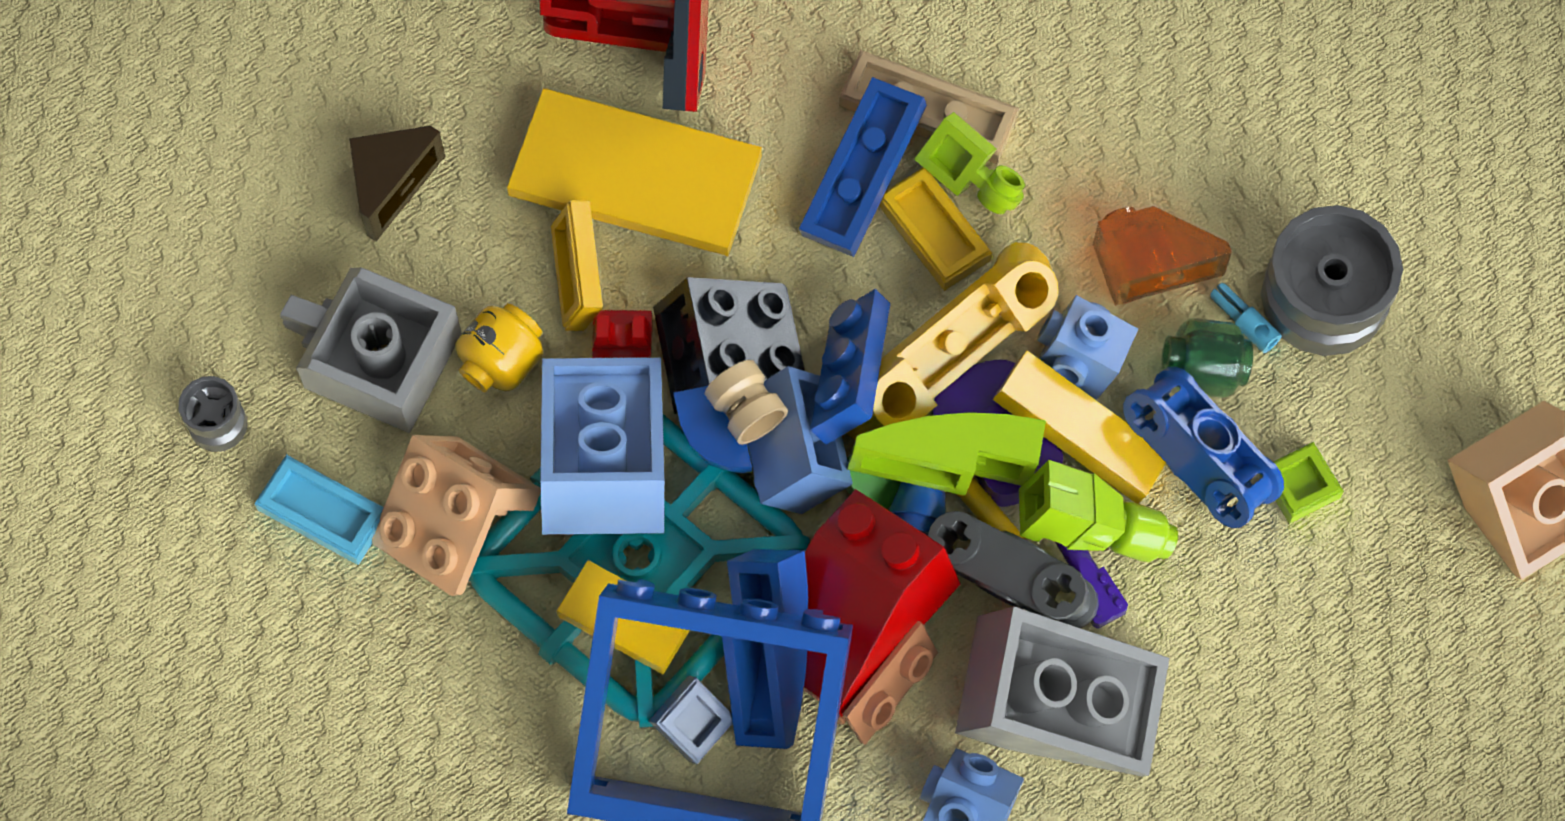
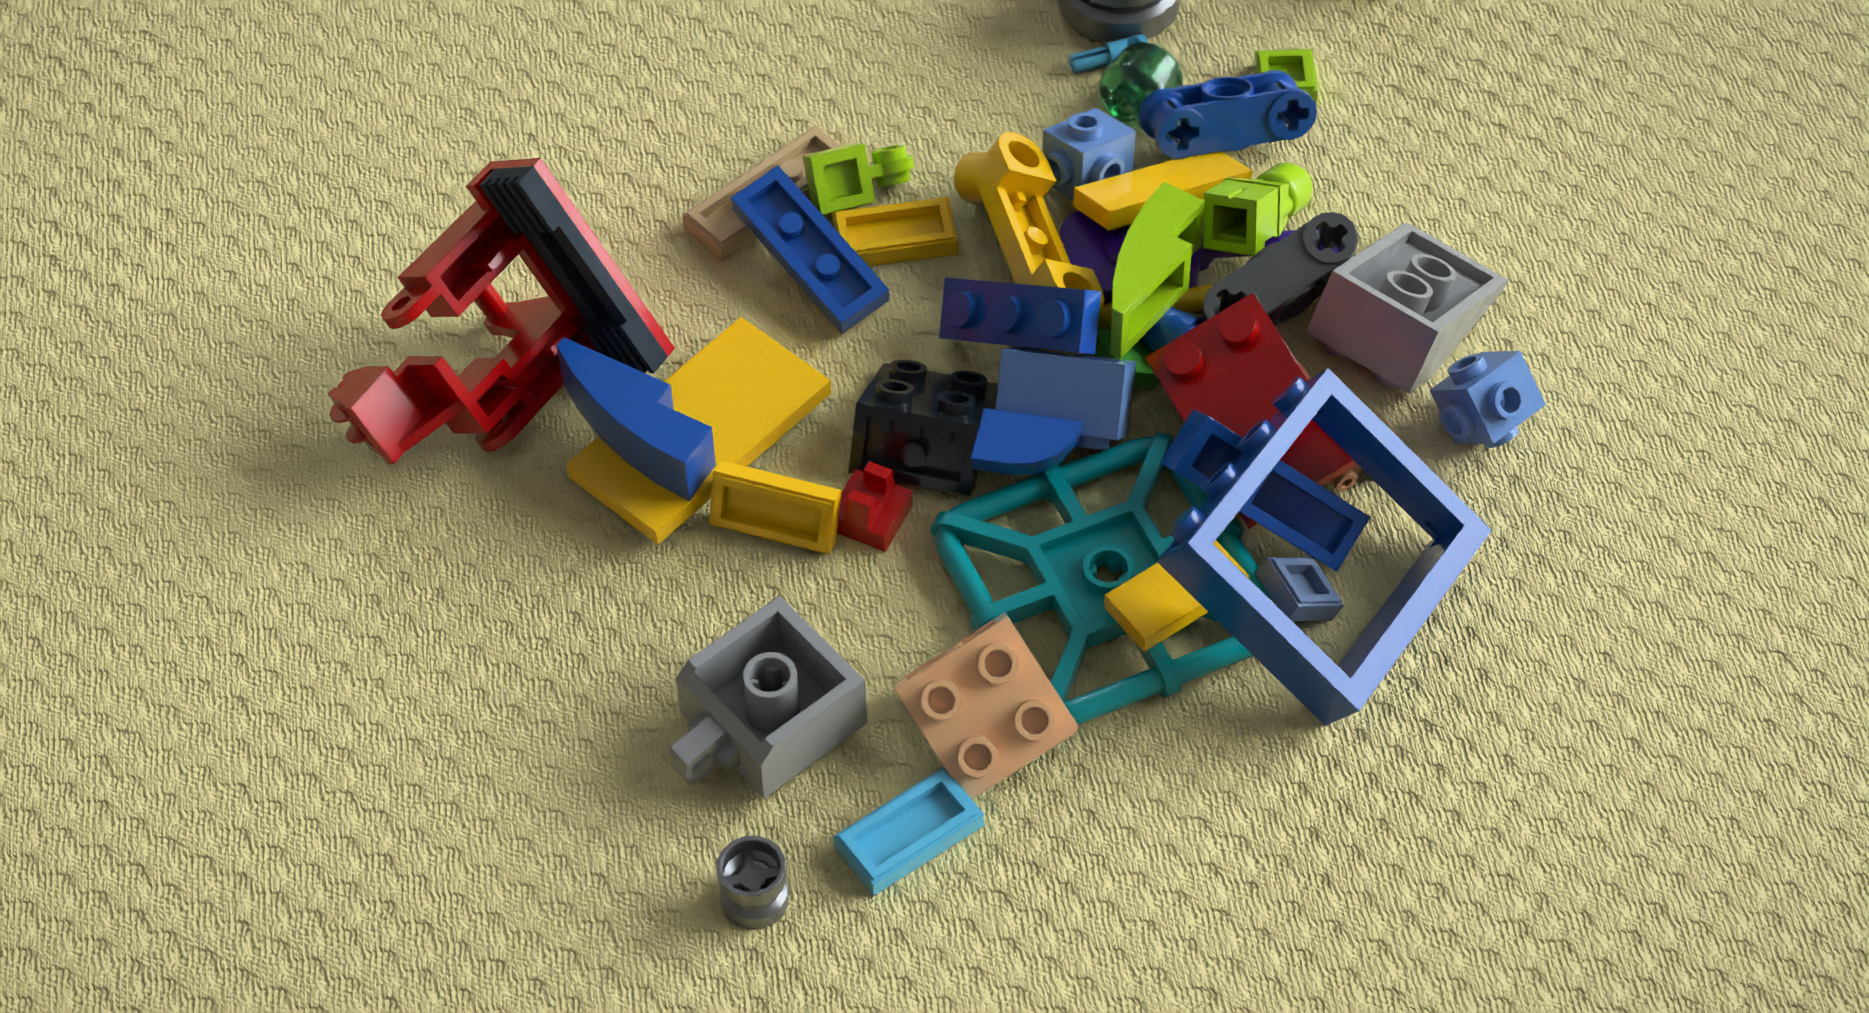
camera: 65 degrees left, 15 degrees down
dark brown slope [349,126,445,241] -> none
yellow head [455,303,543,392] -> none
light blue slope [541,357,665,535] -> none
tan wheel [705,360,788,445] -> none
clear orange slope [1093,206,1232,306] -> none
none -> blue slope [557,337,716,501]

